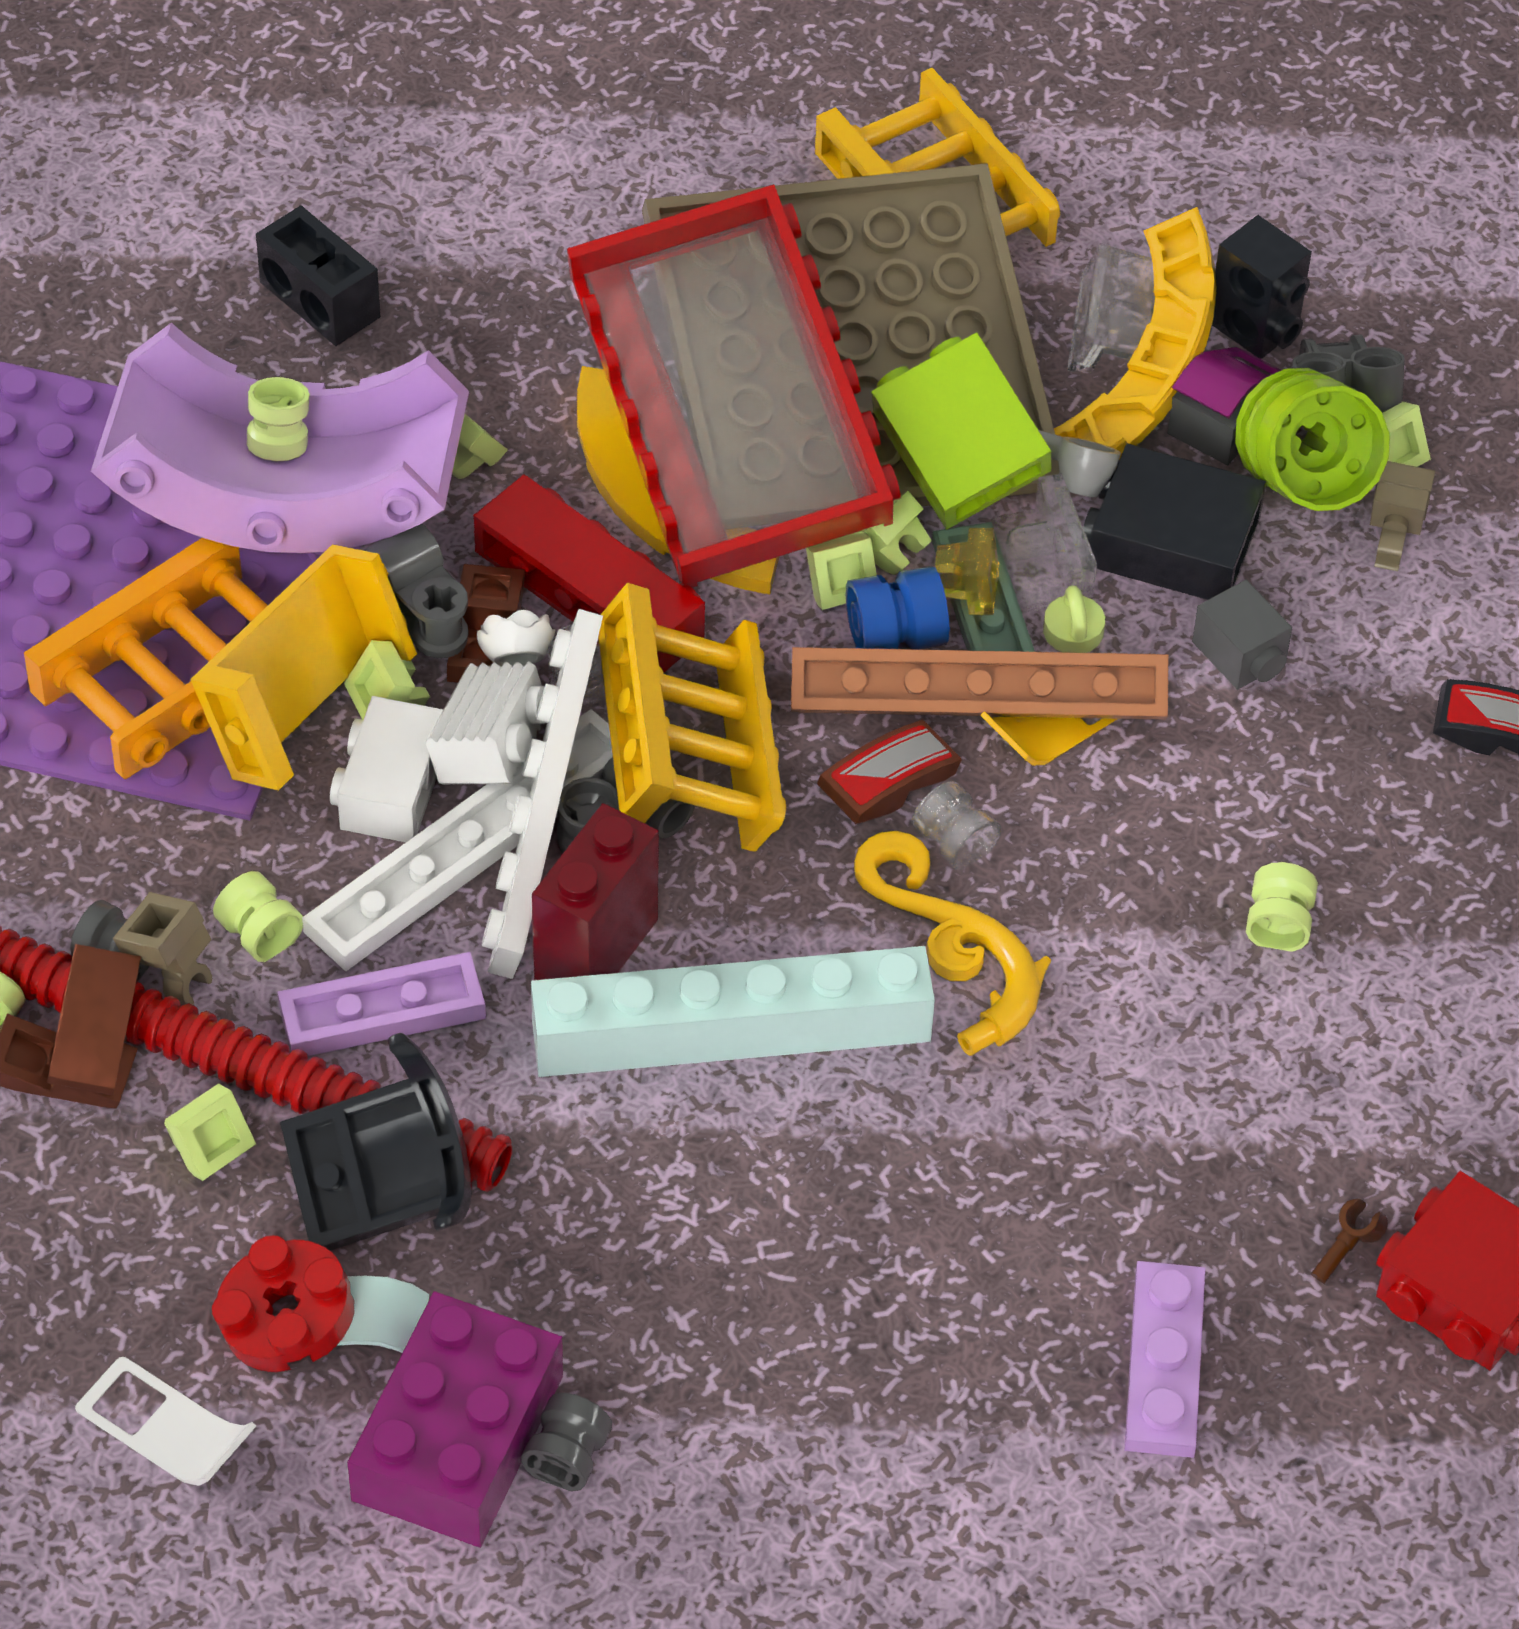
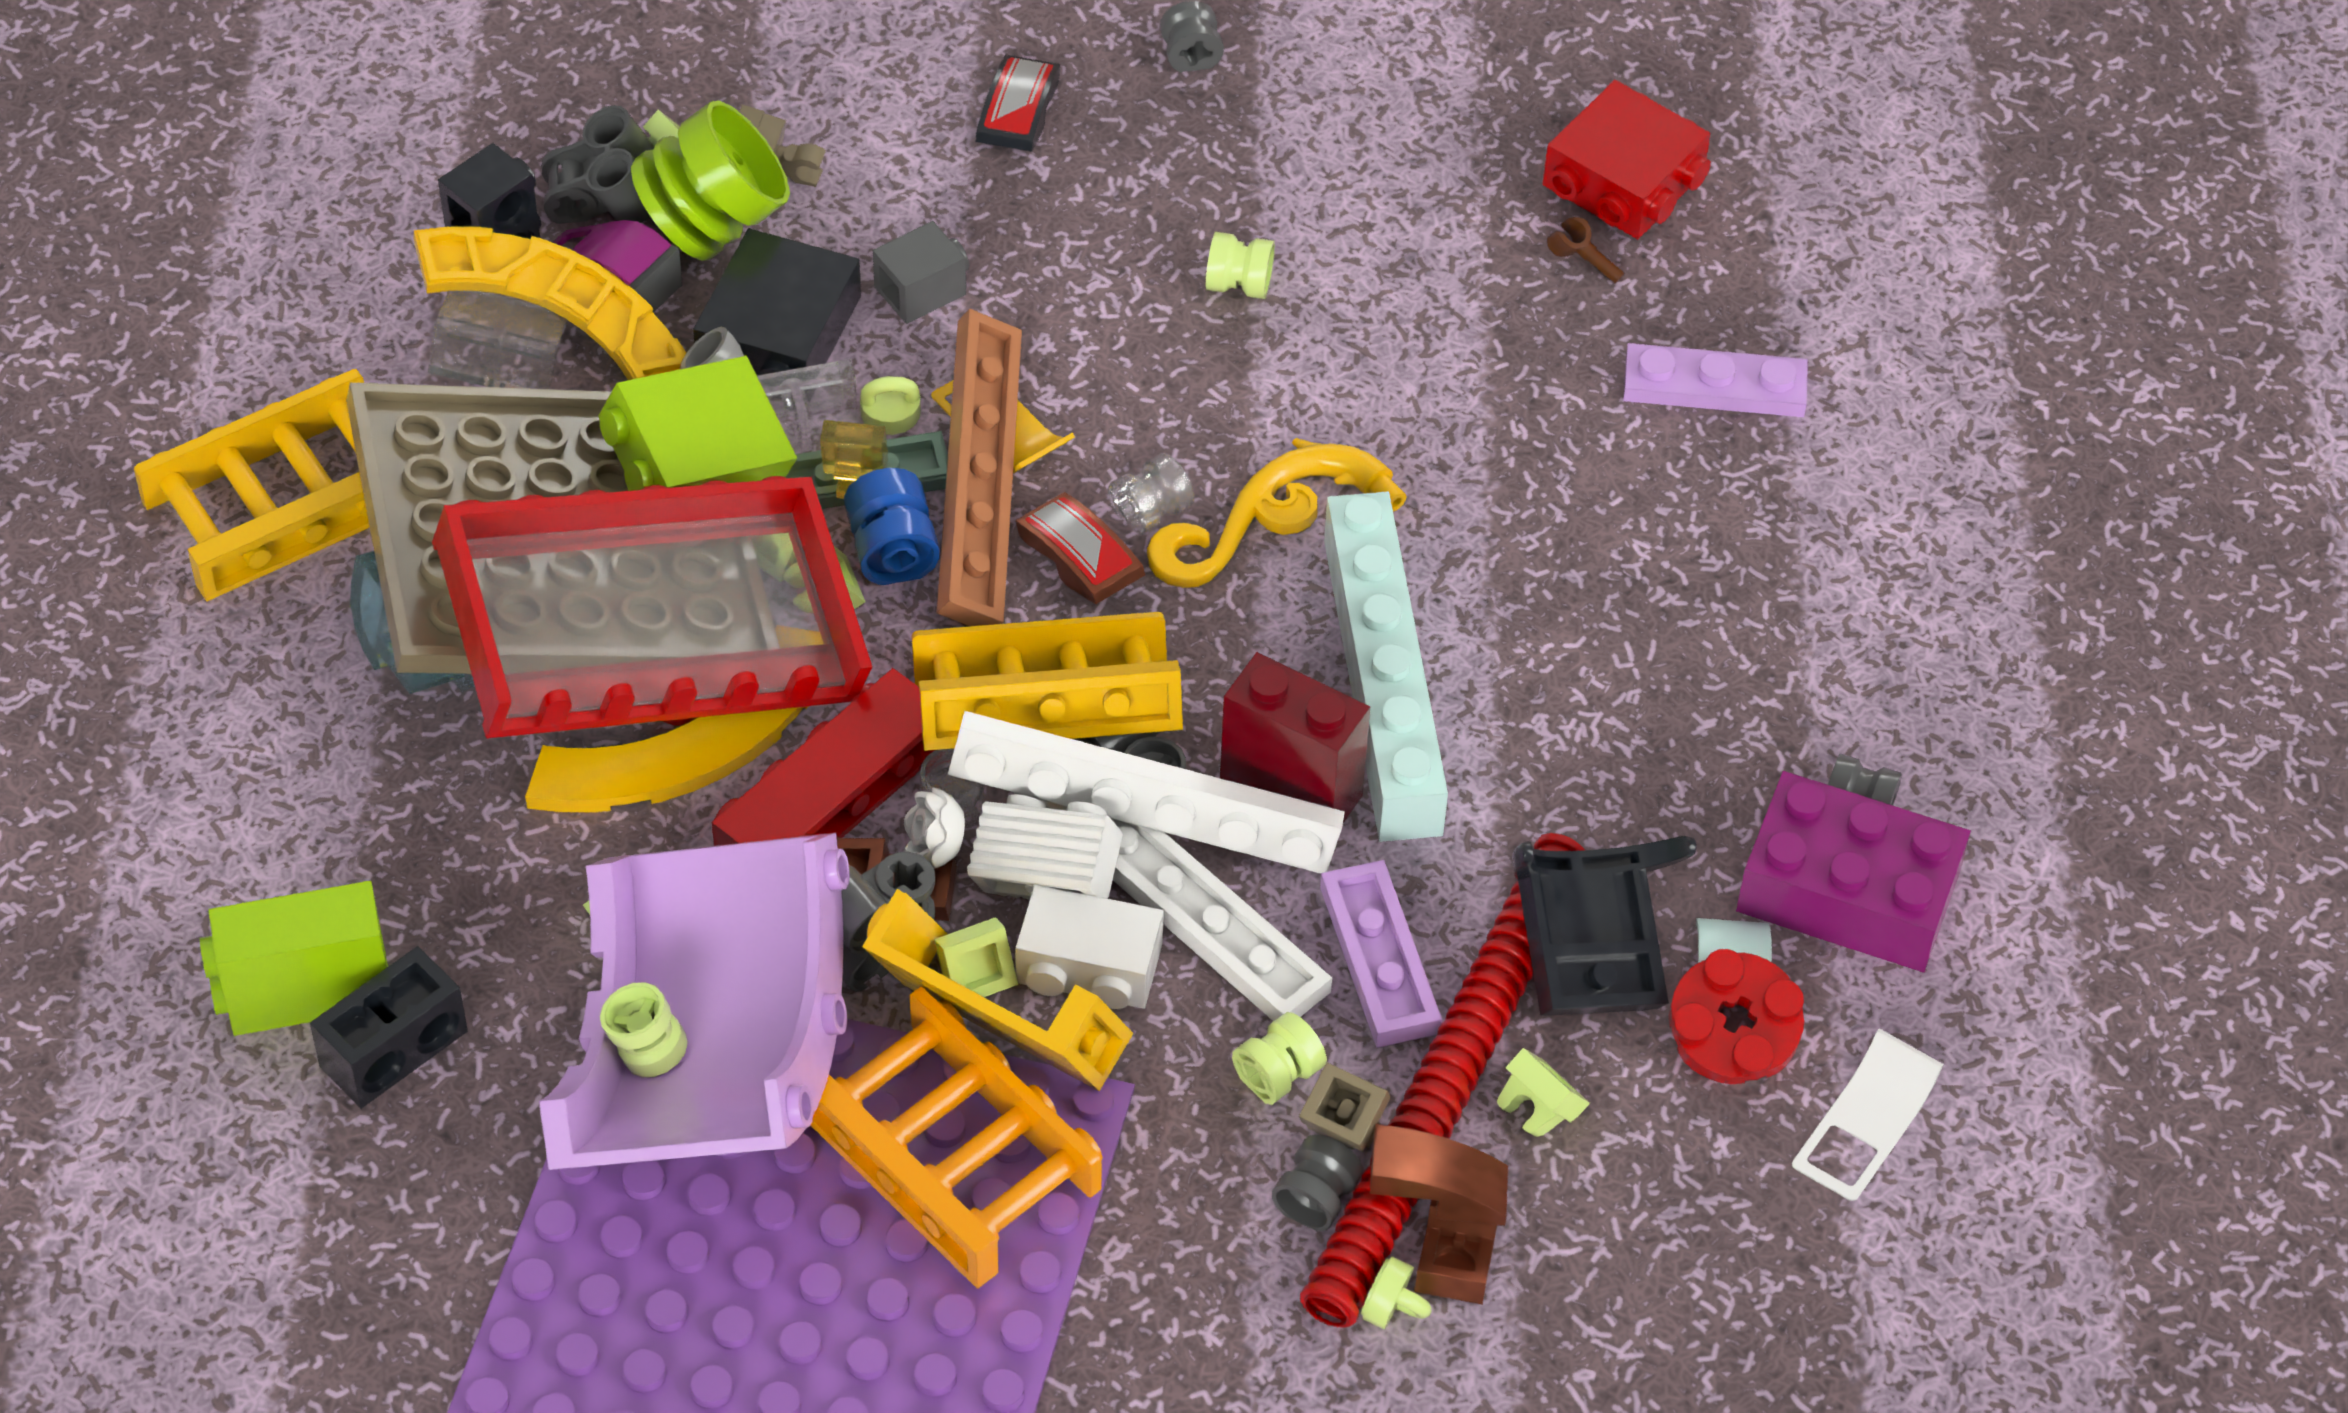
camera: 90 degrees left, 0 degrees up
none -> lime brick [199,880,388,1036]

